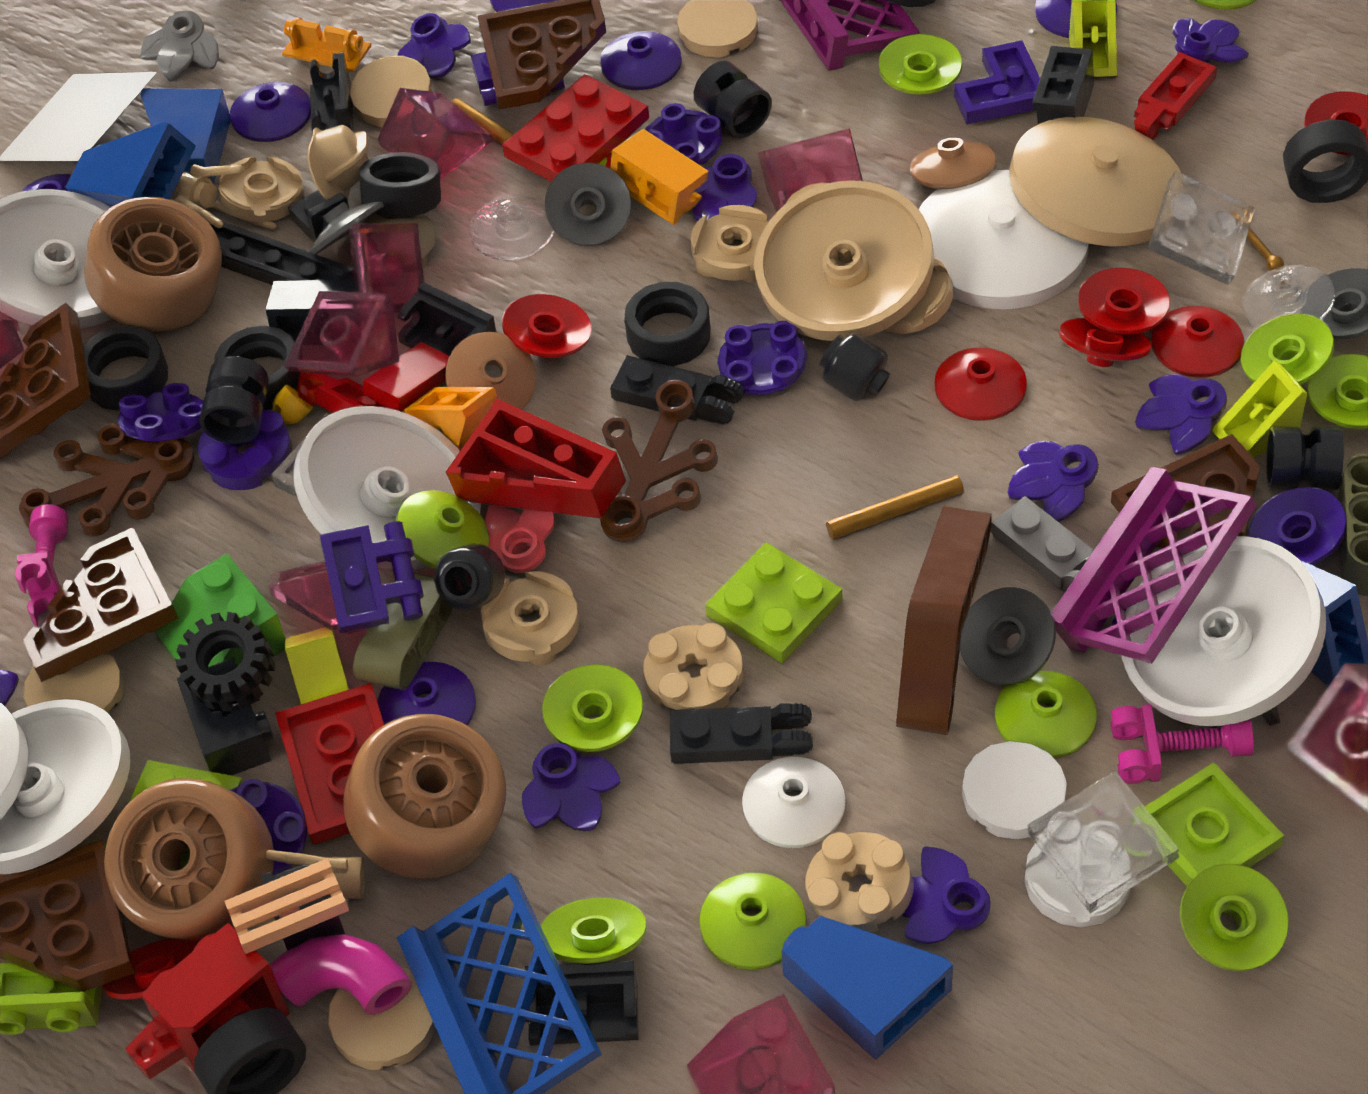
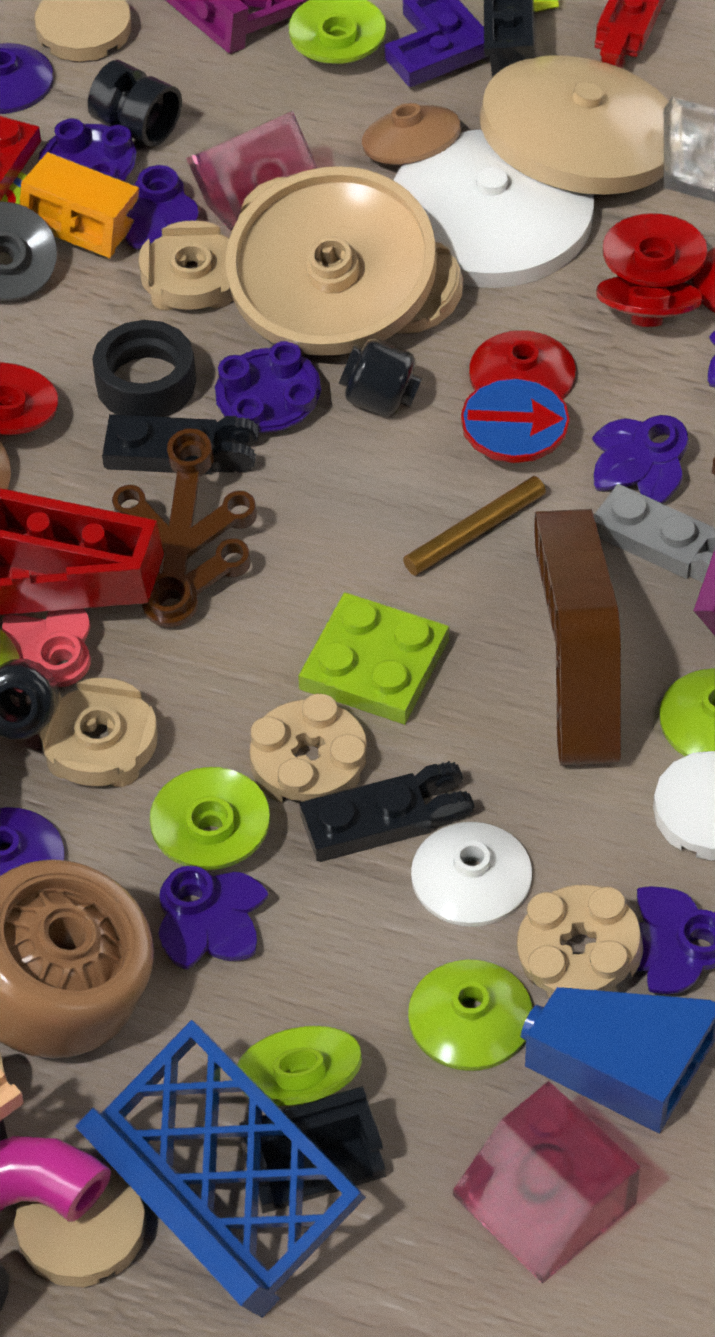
camera: 20 degrees left, 0 degrees up
dark grey dish [960,587,1056,685] -> none
none -> blue piece [461,377,570,463]

